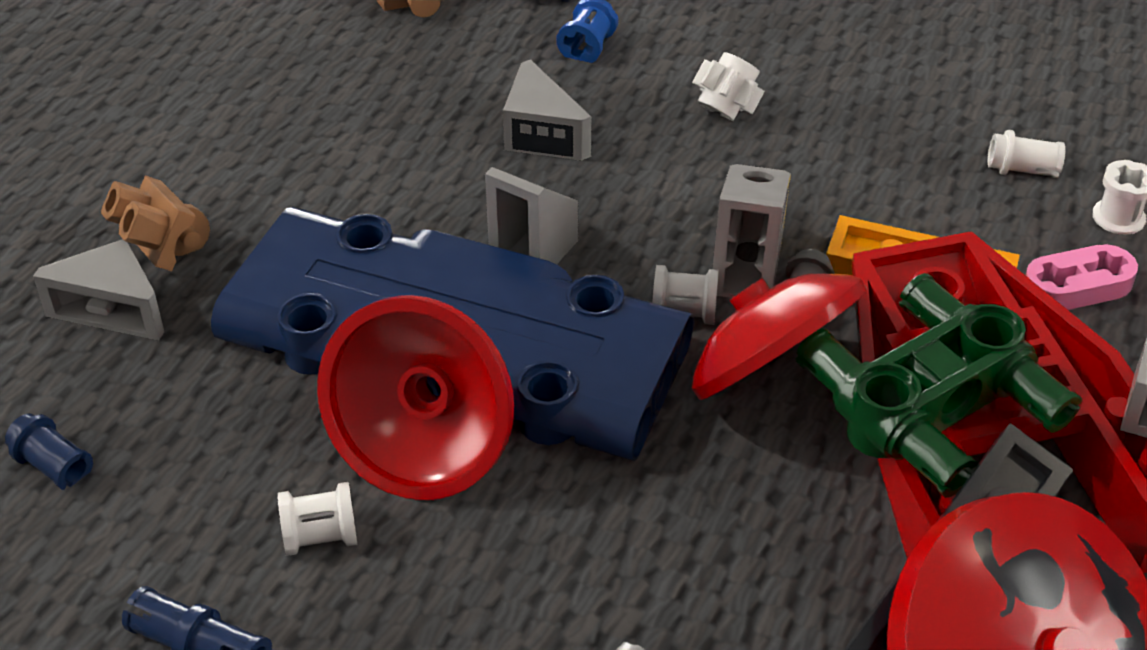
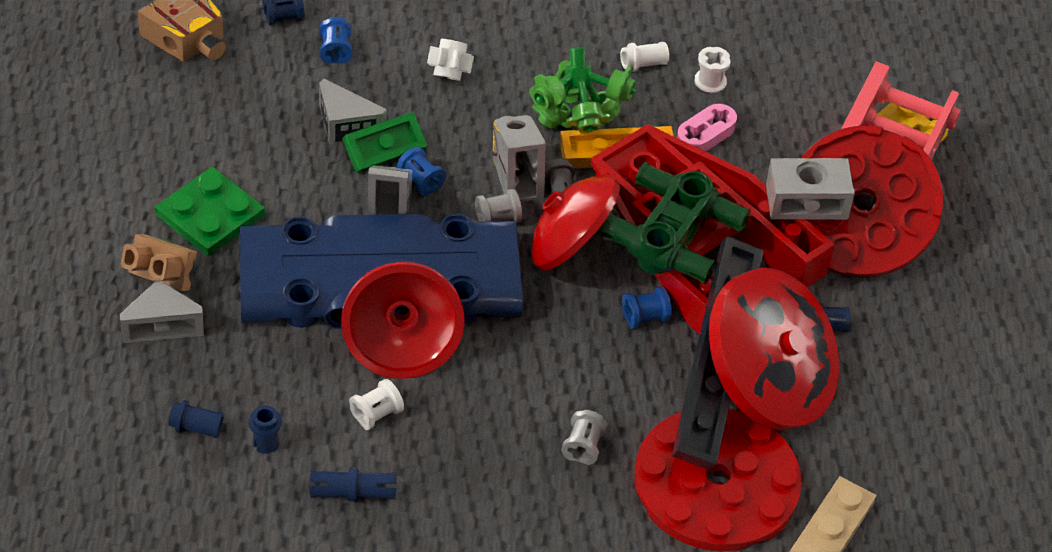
camera: 30 degrees left, 5 degrees up
none -> green plate [154,167,265,256]
none -> dark blue pin [249,406,282,454]
none -> green plate [342,112,427,173]
none -> blue bush [396,147,446,197]
none -> bright green plant [529,47,636,133]
none -> blue bush [622,287,672,329]

